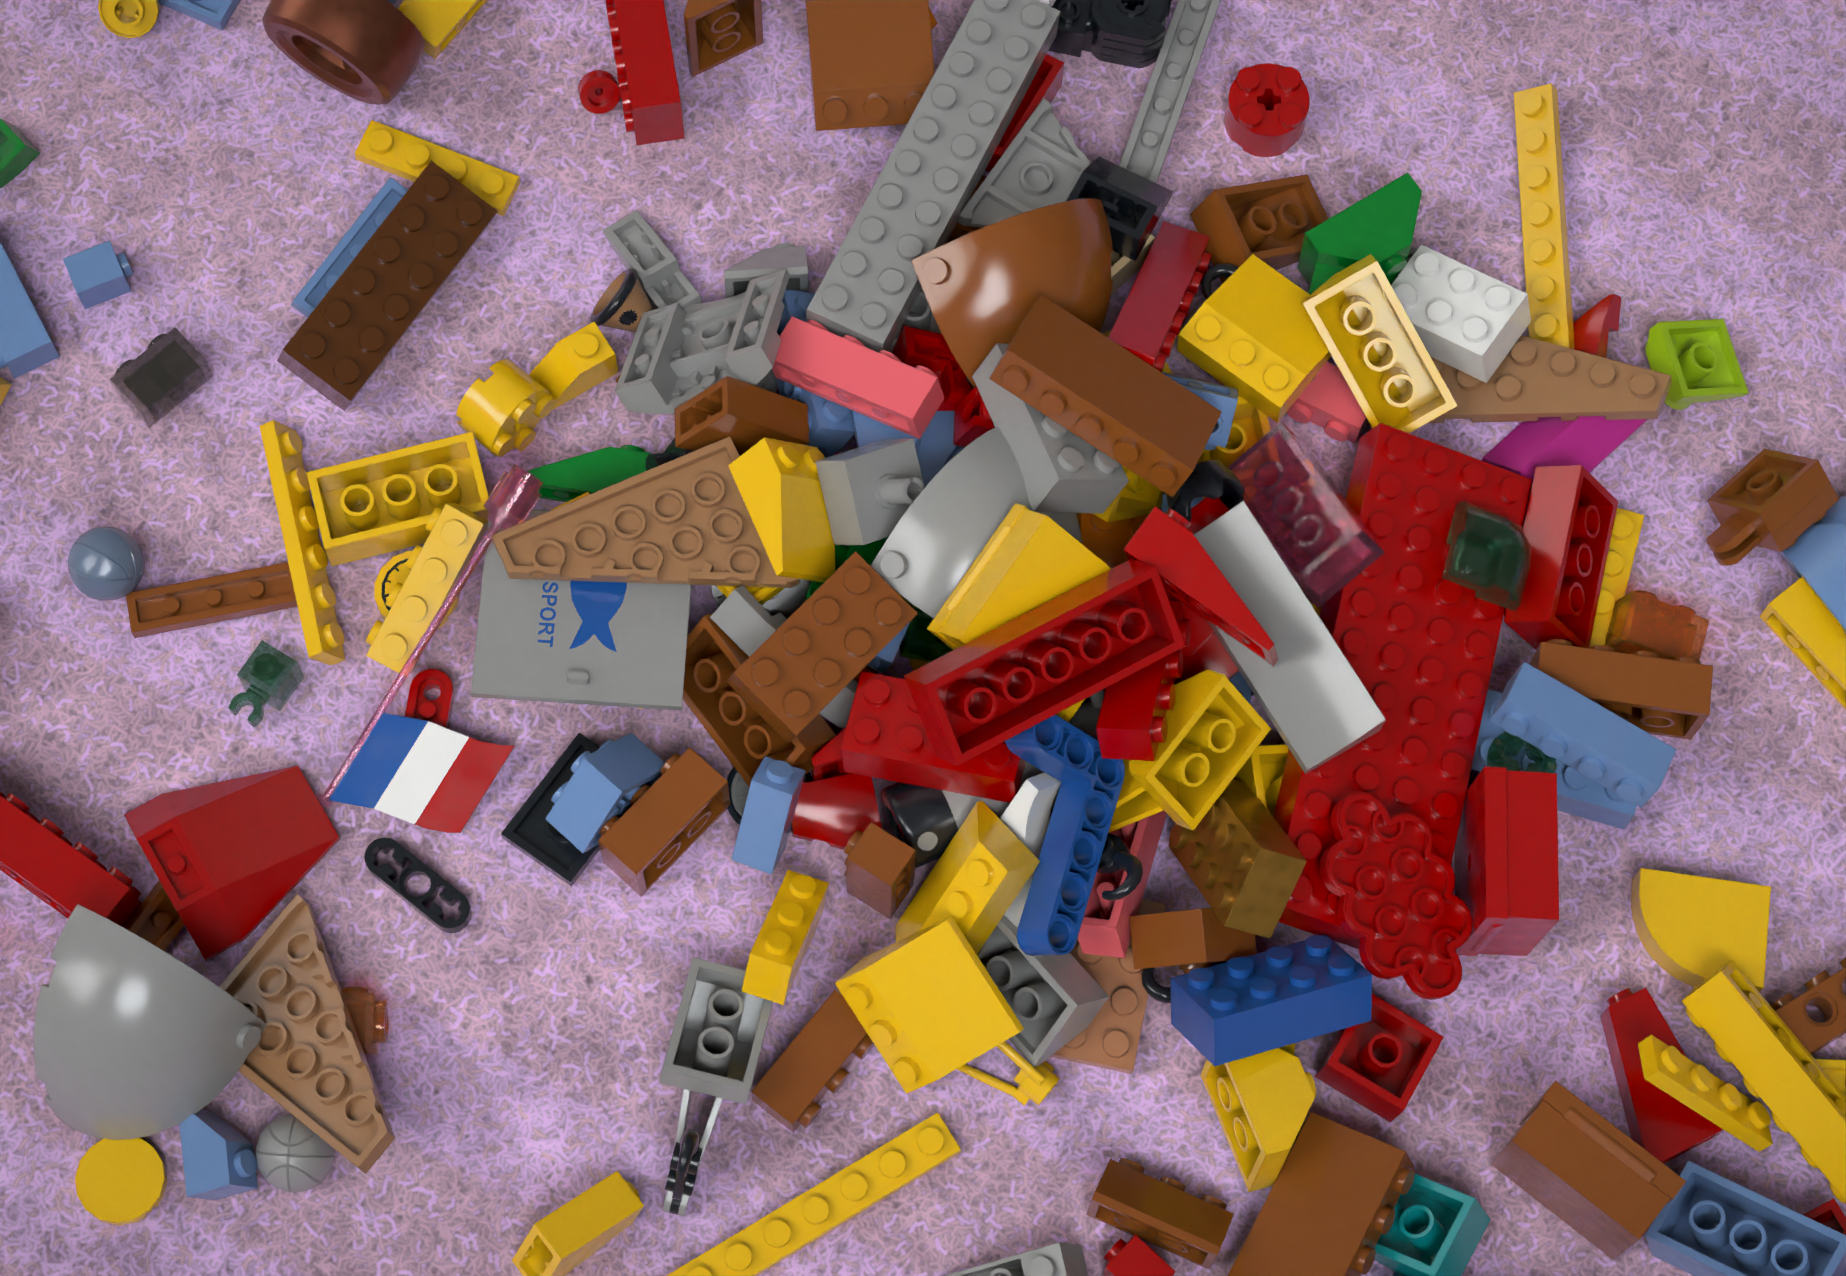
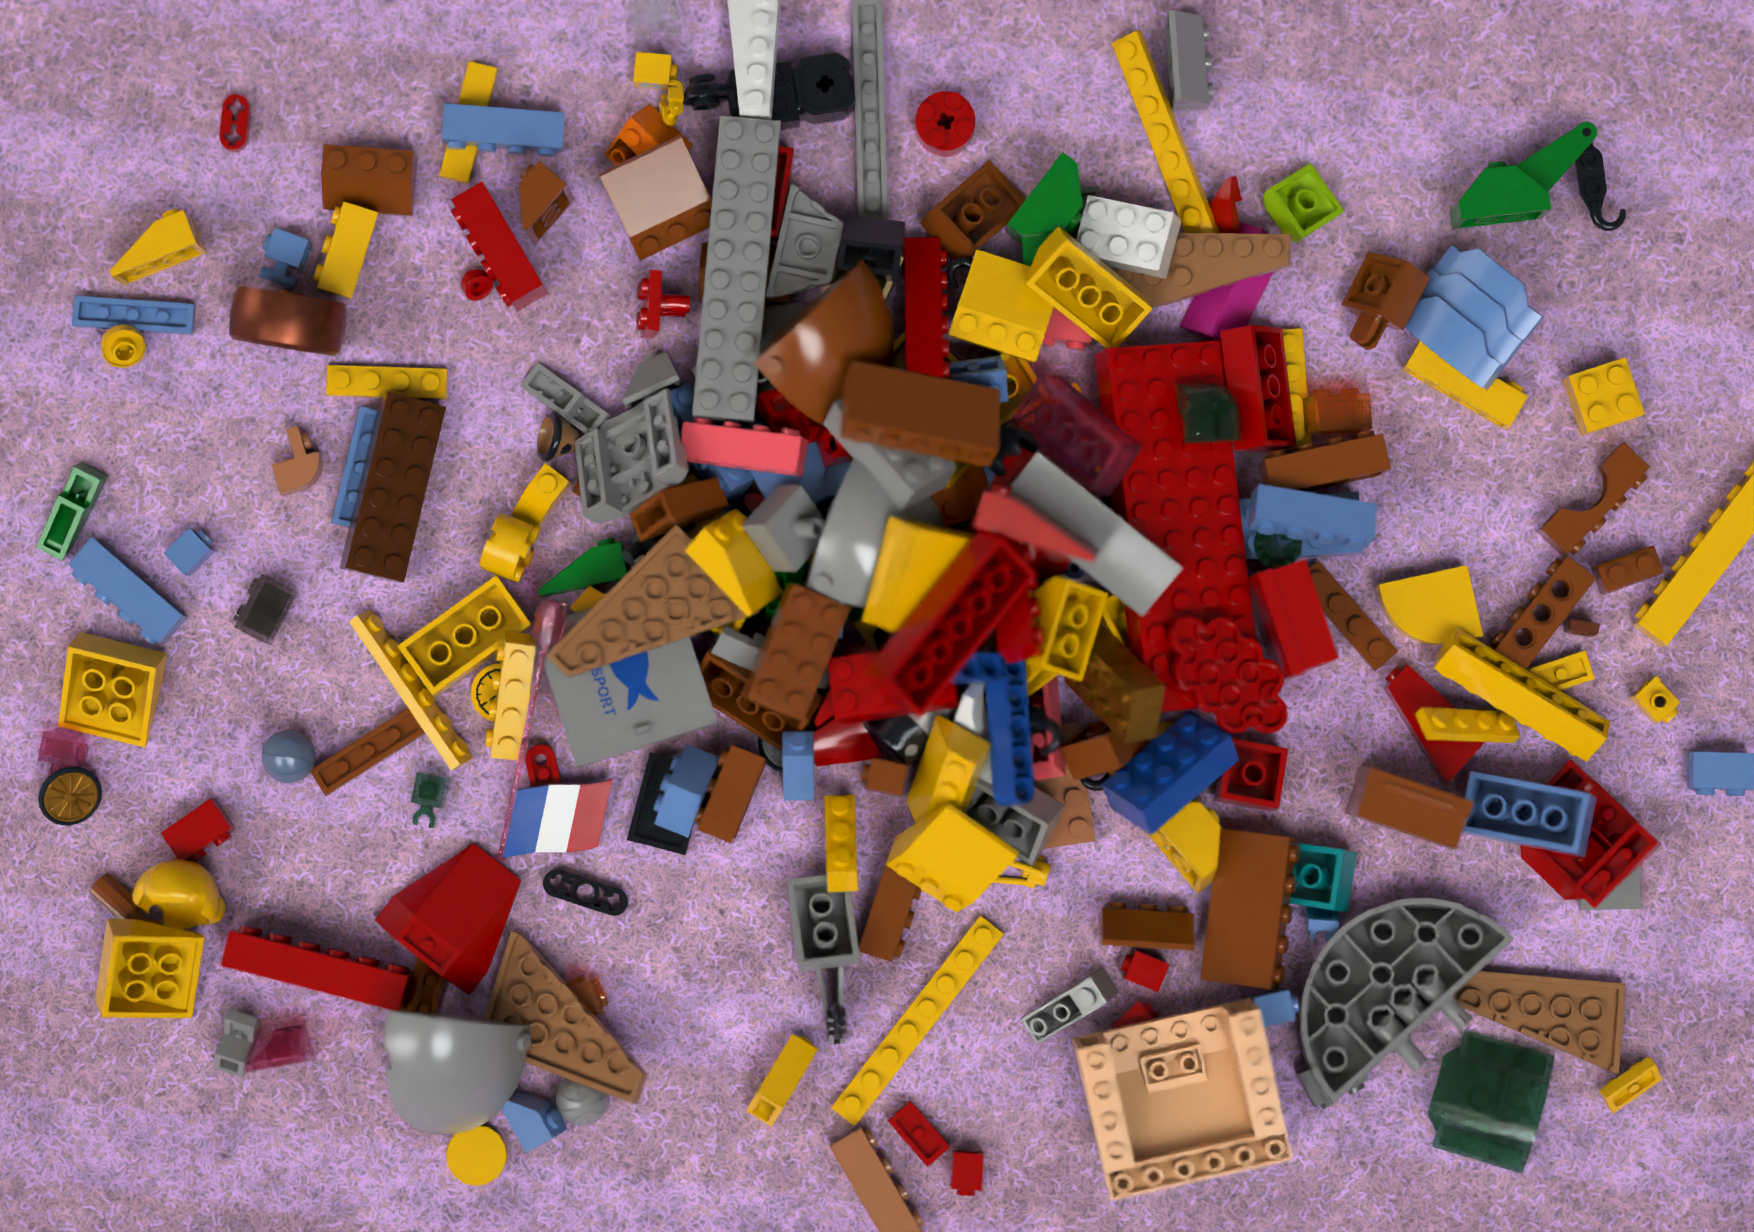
camera: 15 degrees left, 15 degrees up
none -> nougat brick [272,426,323,496]
none -> red plate [636,270,690,338]
none -> light grey slope [1164,10,1214,112]
none -> dark orange plate [1309,560,1398,671]

